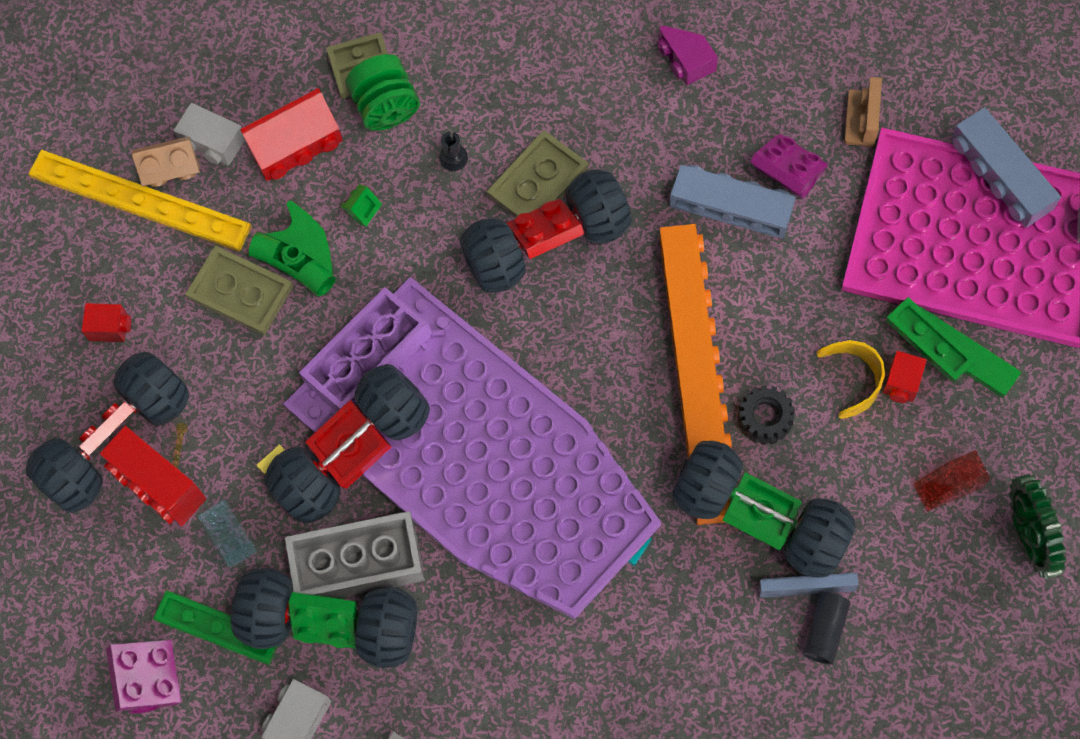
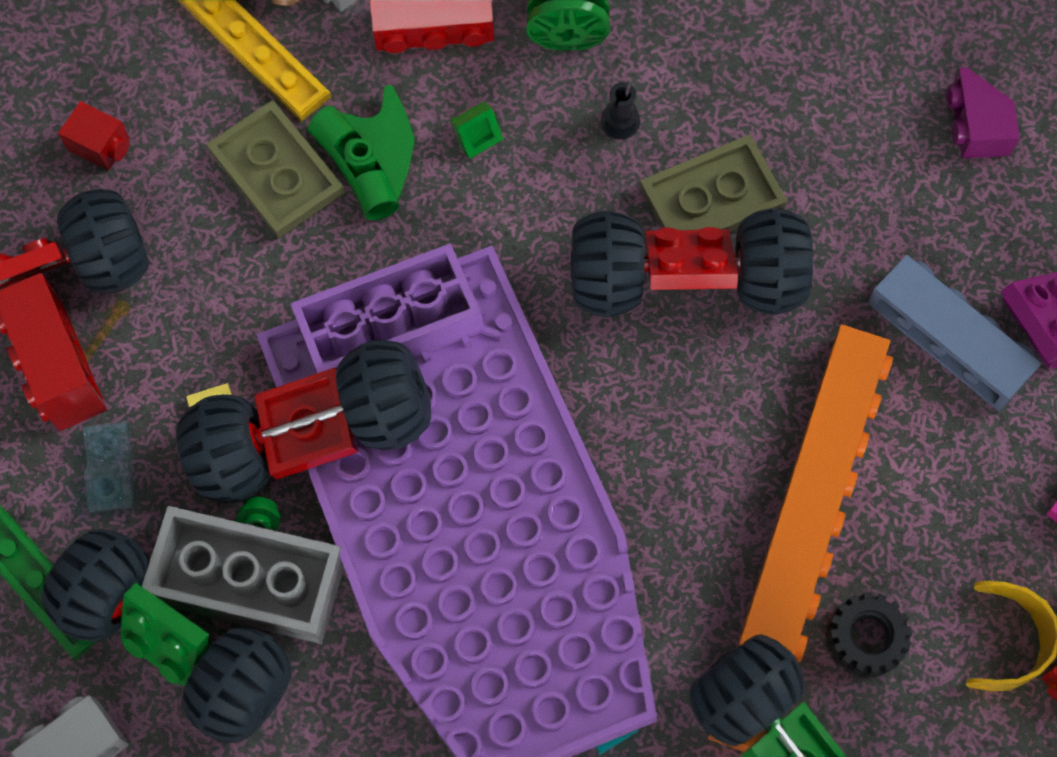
camera: 20 degrees right, 0 degrees up
none -> green plate [236,497,281,531]

